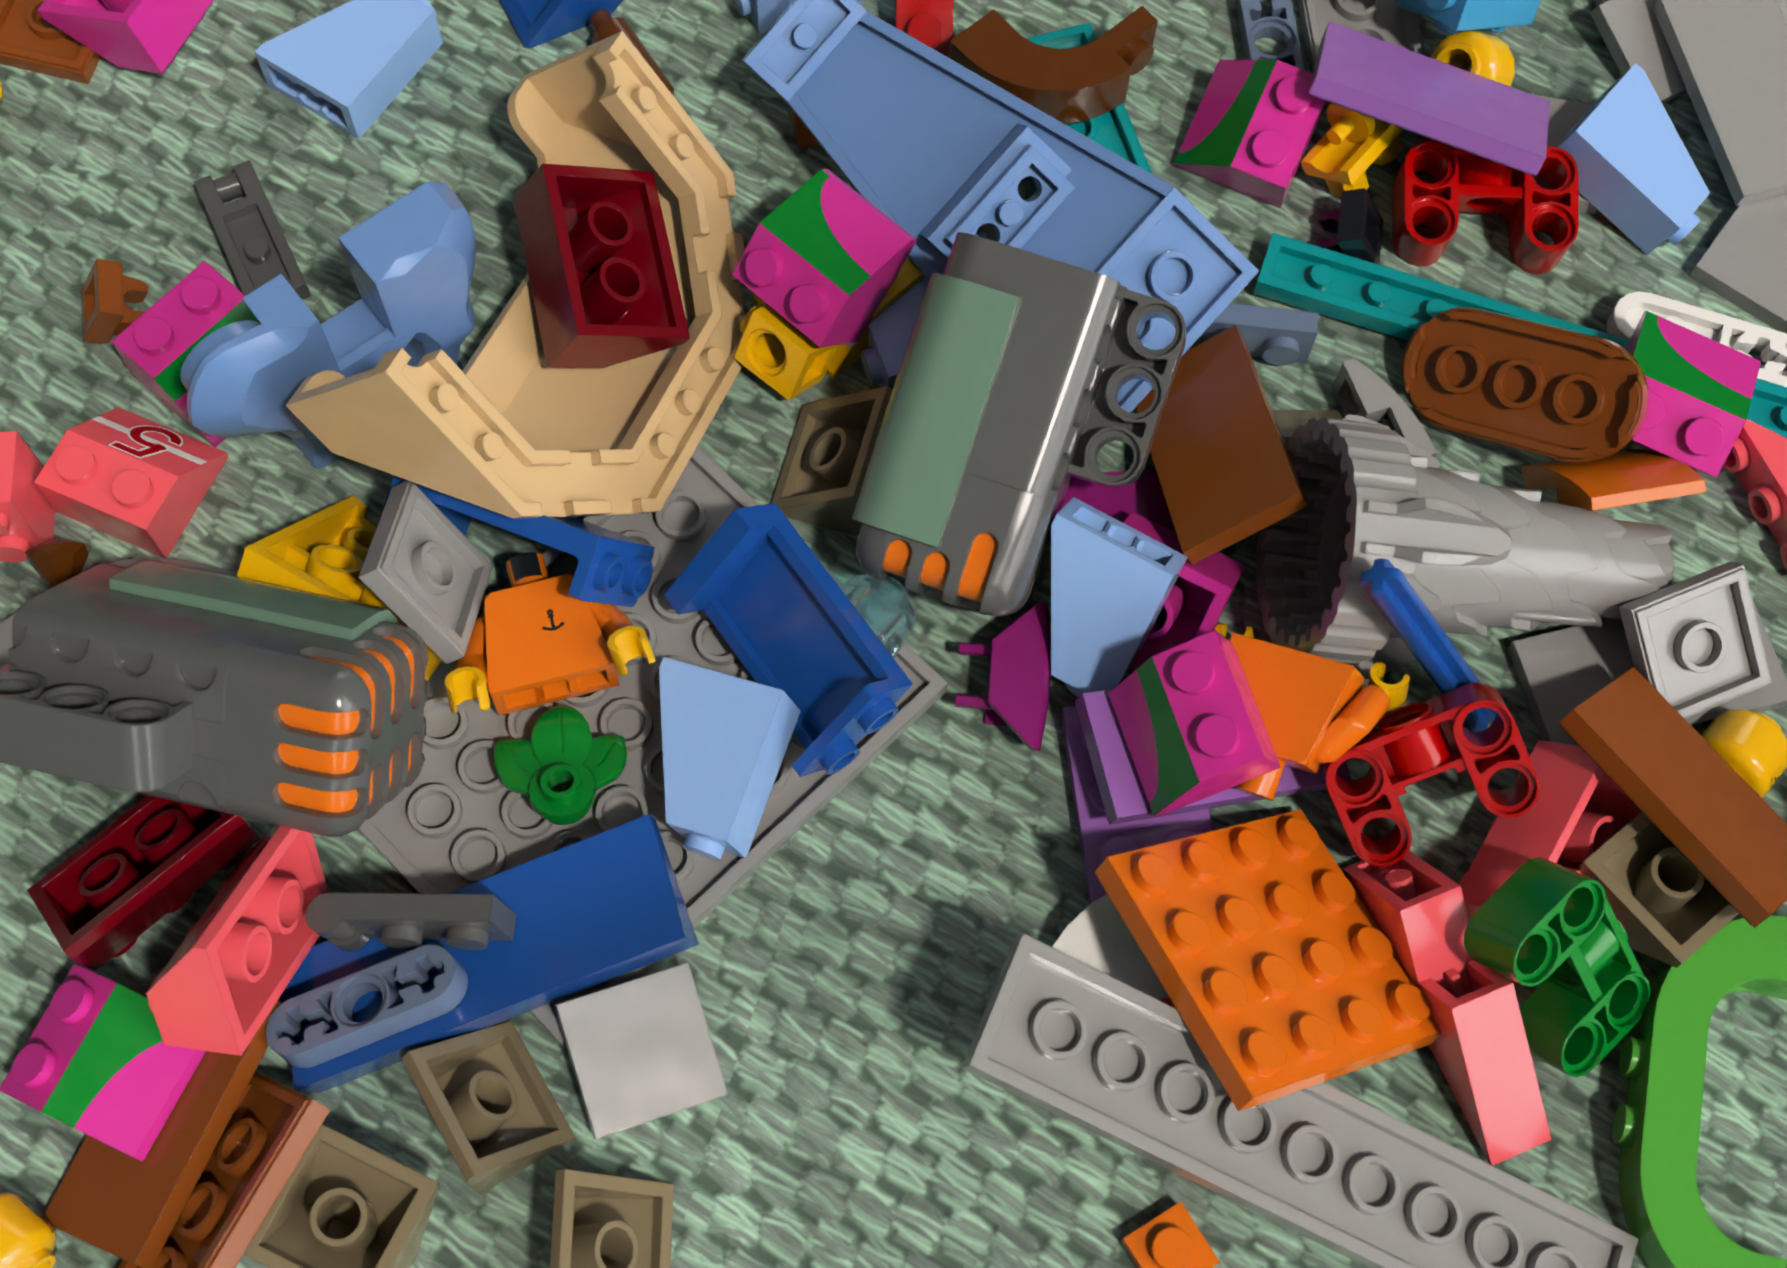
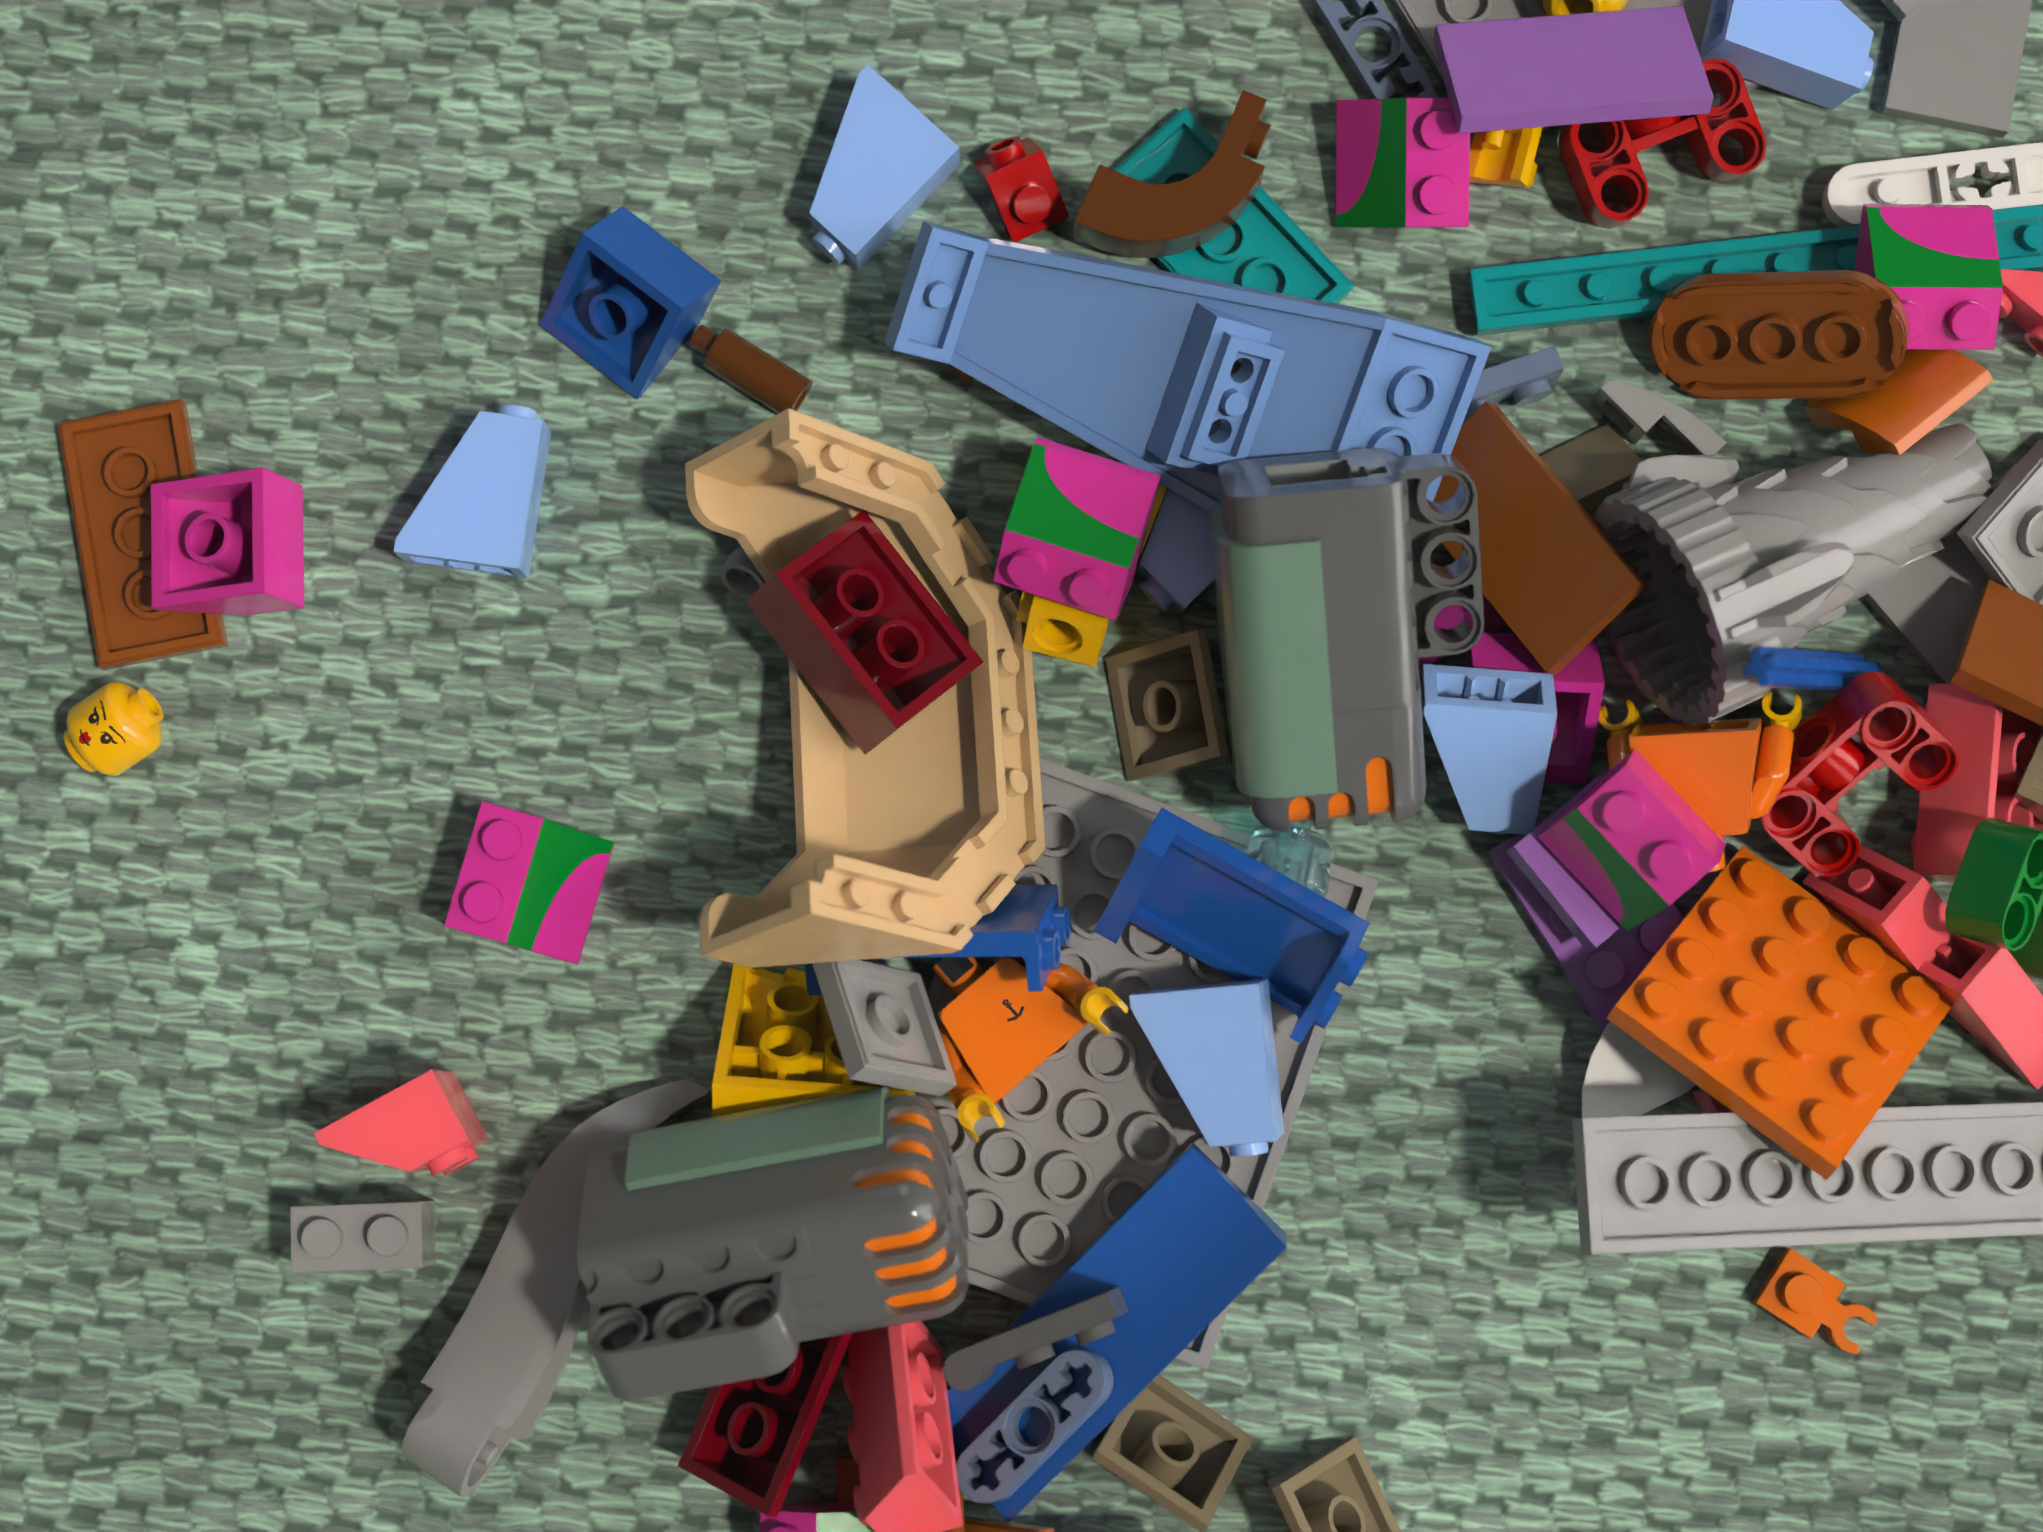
camera: 20 degrees left, 15 degrees up
reddish brown rock [25,537,91,589] -> none
coral slope [34,407,229,559] -> none
dark orange tile [81,259,148,344] -> none
medium blue animal [180,181,476,468] -> none
dark grey plate [193,160,311,299] -> none
green plate [494,704,627,825] -> none
light grey tile [554,962,728,1139] -> none
magenta piece [955,602,1051,751] -> none
black tile [1316,188,1384,265] -> none

